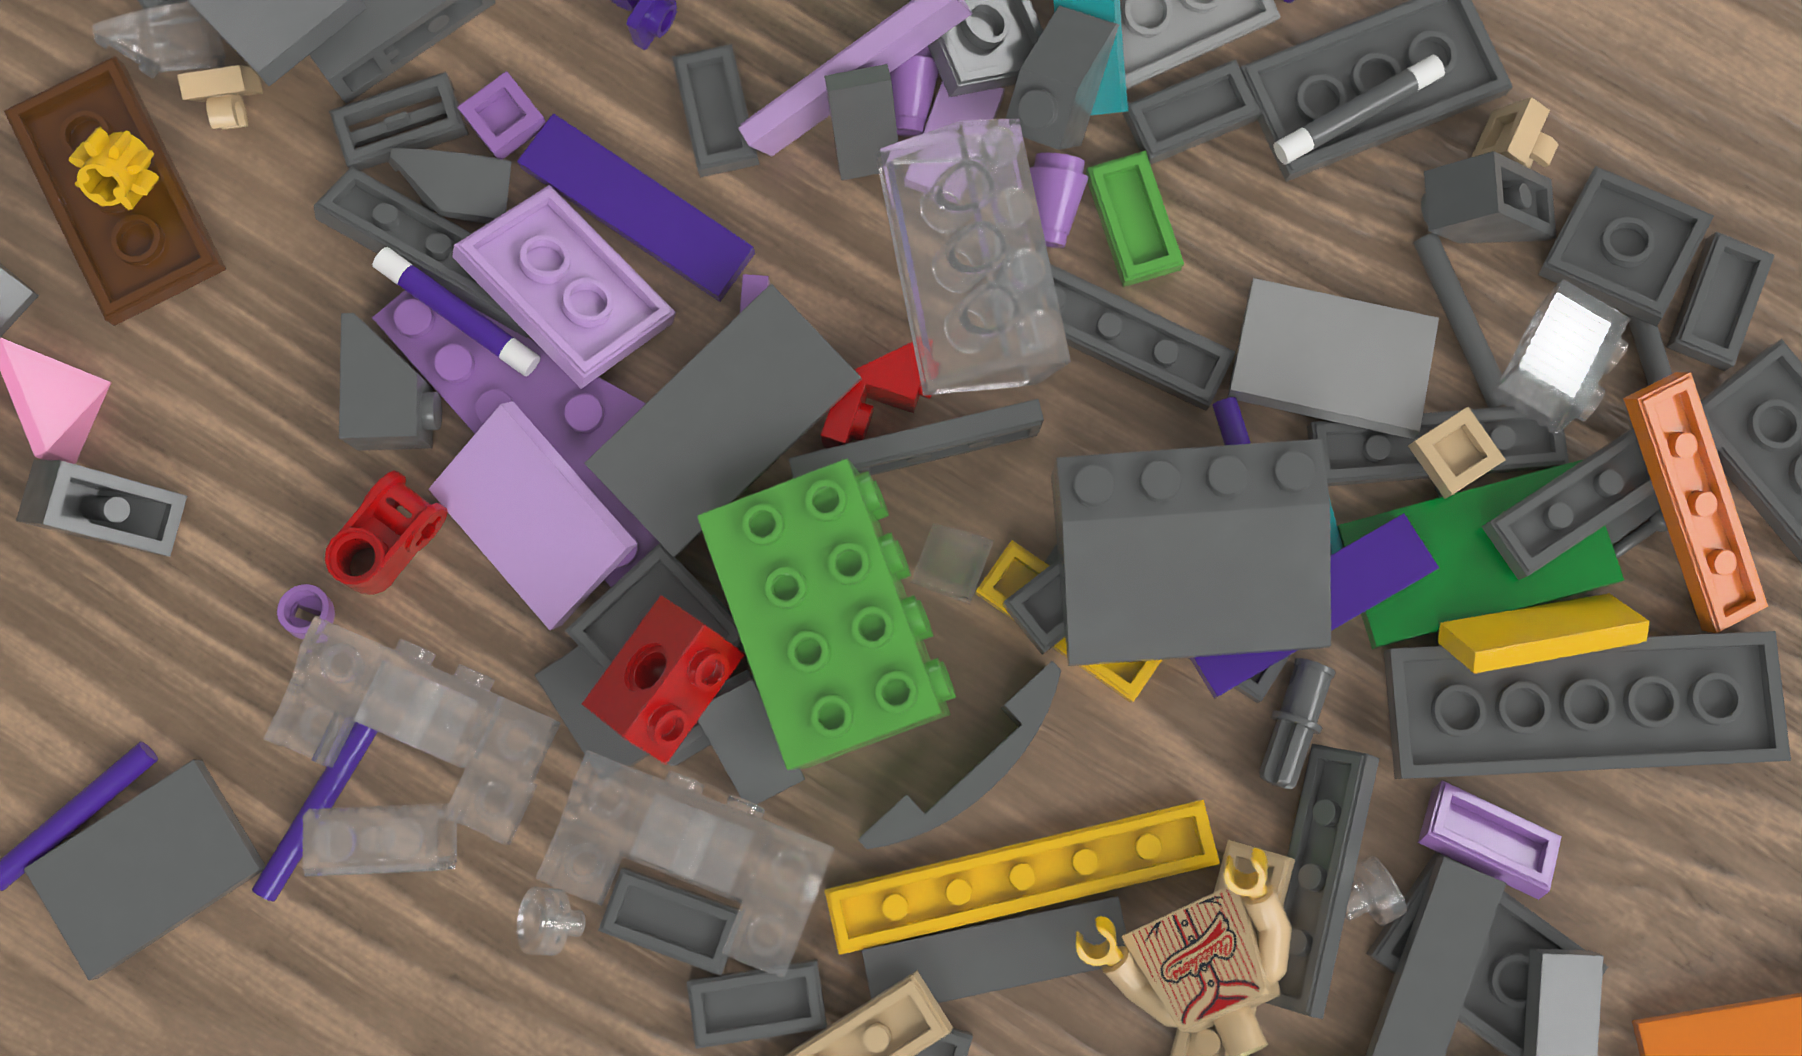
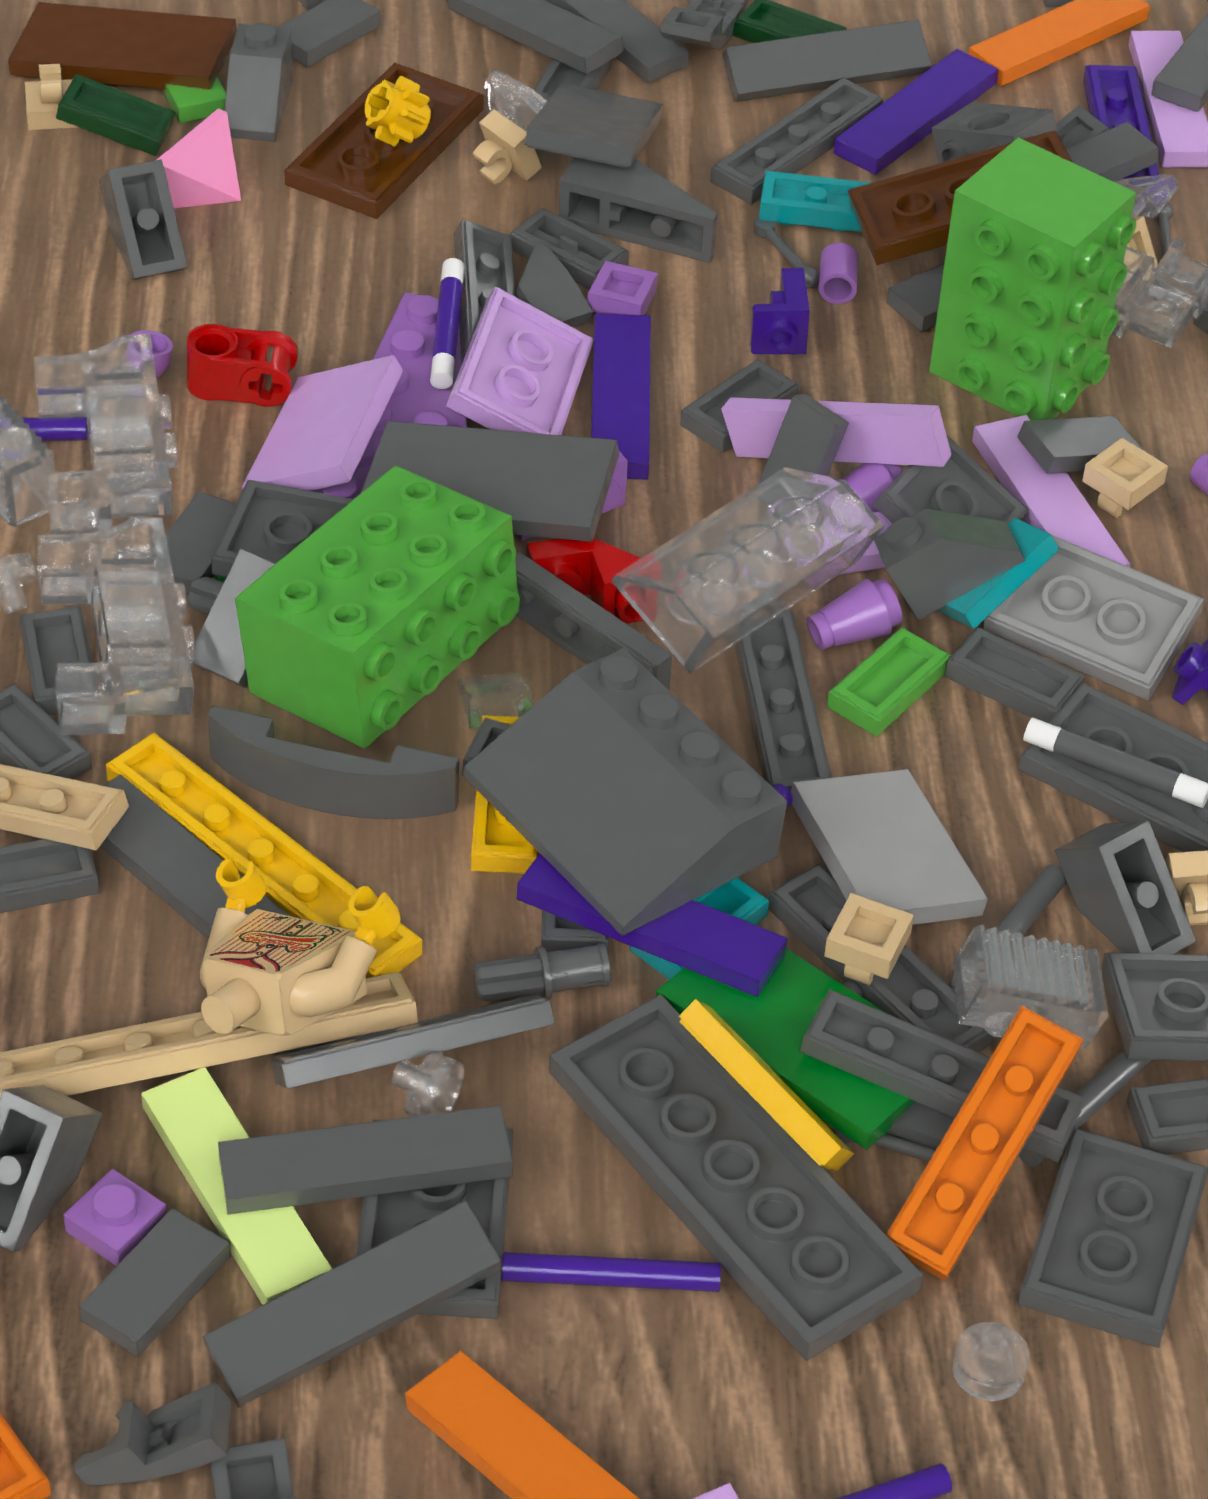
camera: 55 degrees right, 35 degrees down
dark grey slope [339,313,442,451] -> none
red brick [582,595,745,765] -> none
medium lavender tile [1418,780,1562,900] -> none
none -> dark purple bar [502,1252,721,1292]

